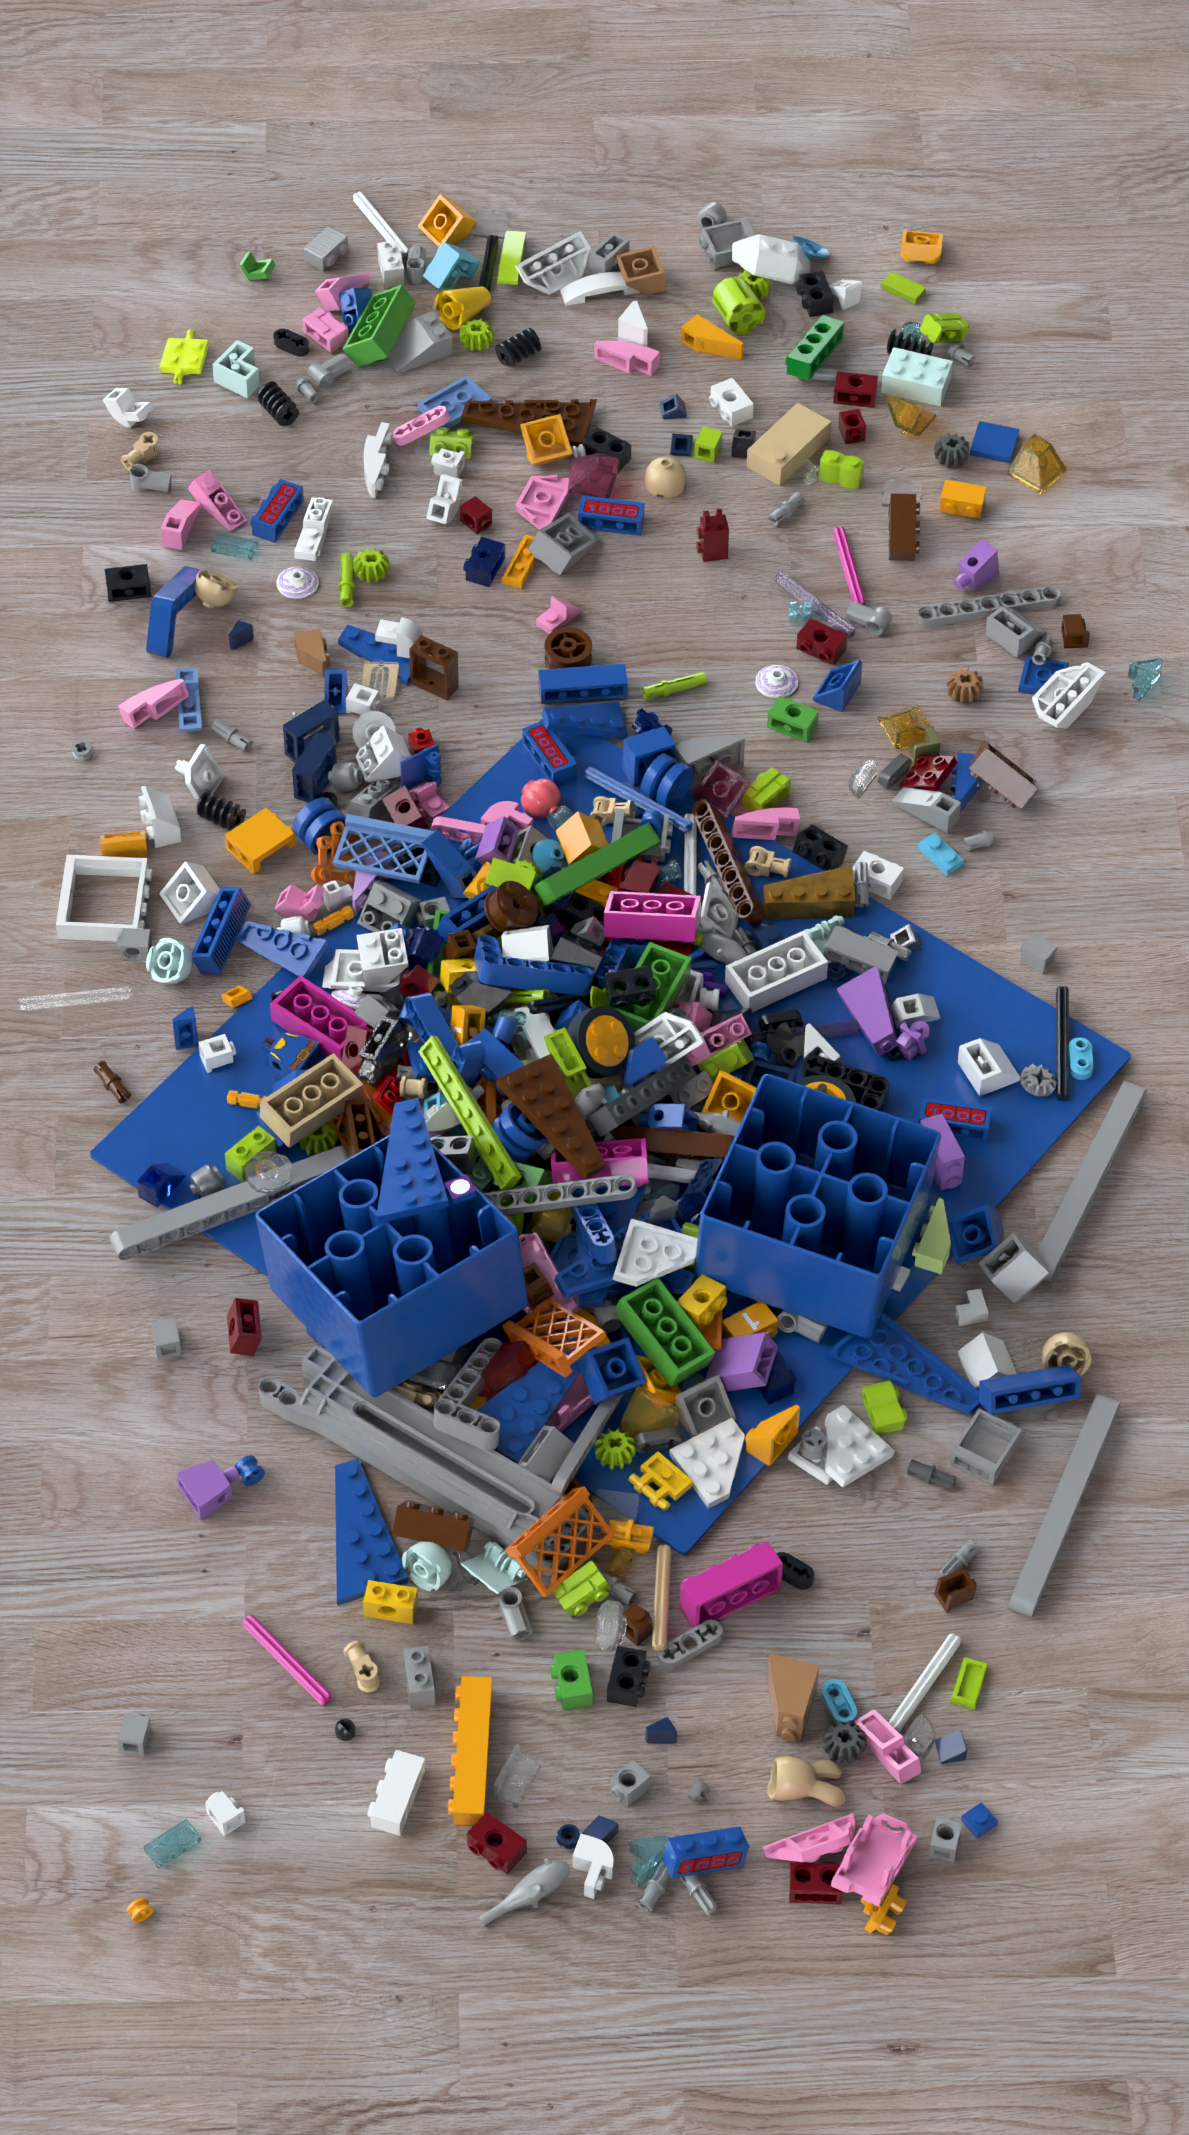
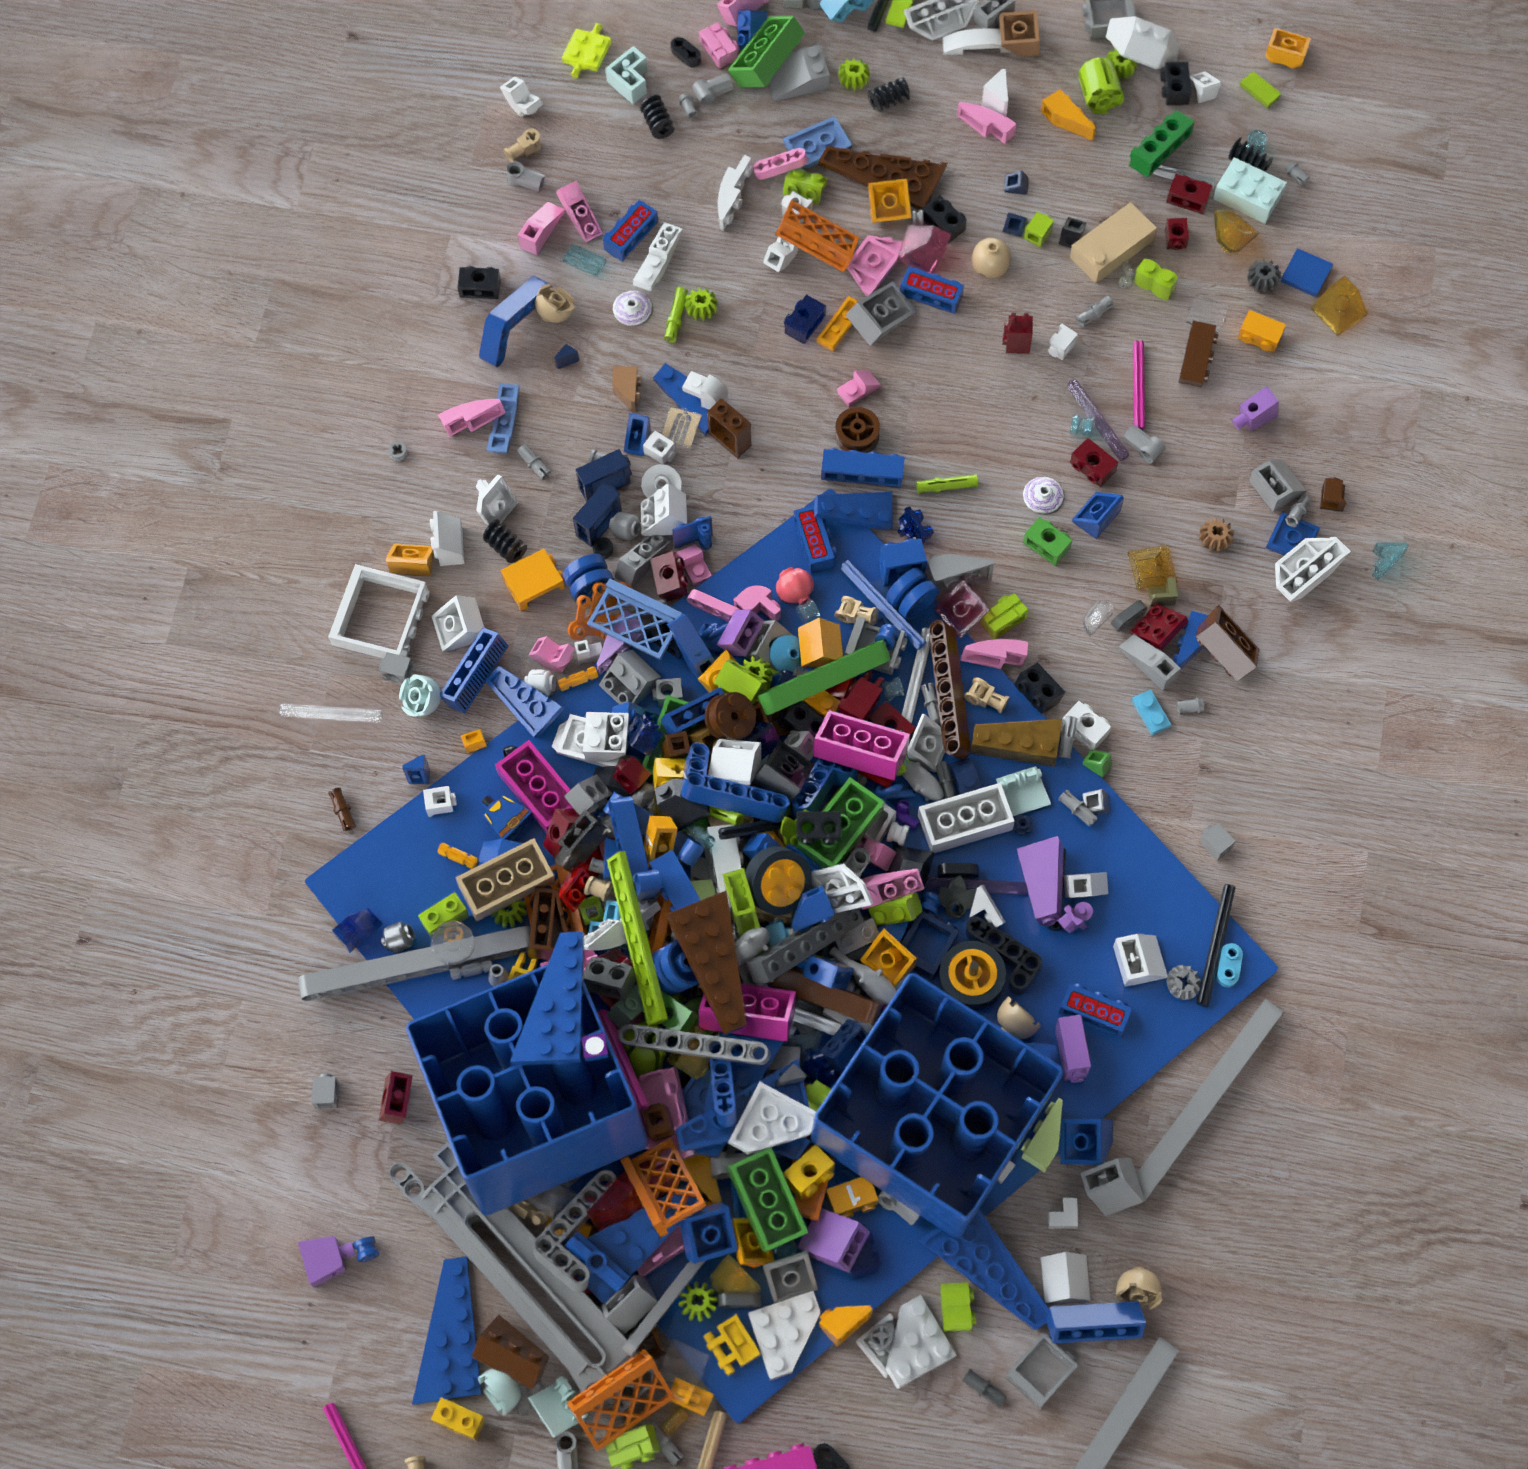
camera: 15 degrees right, 15 degrees up
white dish [331,986,367,1009] -> none
red brick [408,728,435,756] -> none
yellow cone [434,286,491,331] -> none
dark red brick [459,496,492,535] -> none
white brick [709,378,753,427] -> none
dark azure dish [792,237,830,260] -> none
light grey brick [823,925,898,984] -> none
light grey beam [917,586,1061,627] -> none
lime brick [920,312,970,343] -> none
none -> blue piece [565,1231,630,1292]
none -> orange fence [775,200,859,273]
none -> white brick [1048,323,1078,360]
none -> bright green slope [1083,750,1112,777]

